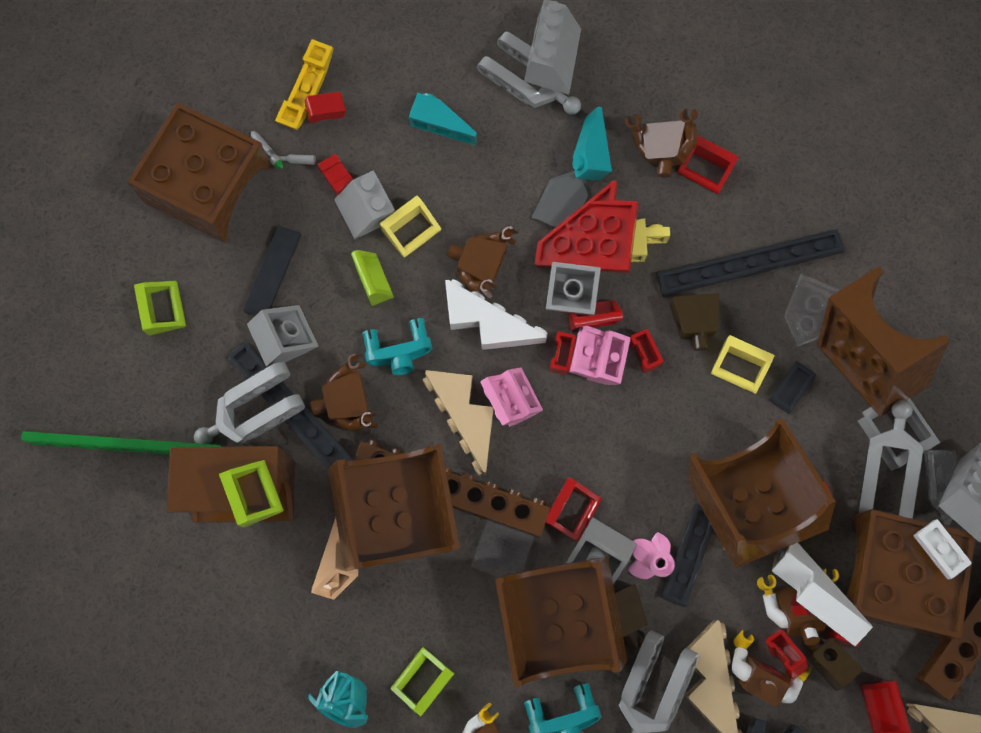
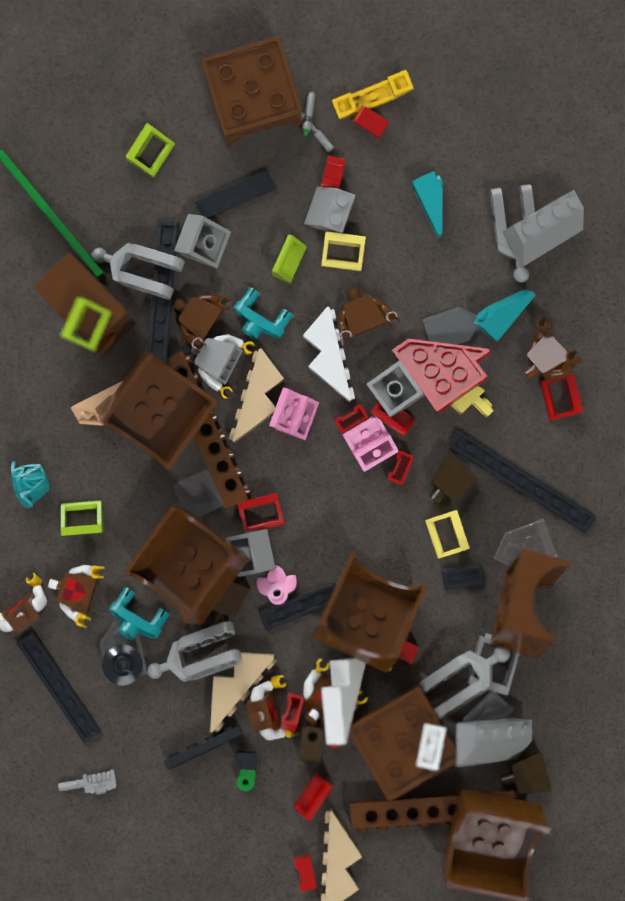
camera: 50 degrees right, 10 degrees up
none -> light grey torso [191,334,255,398]

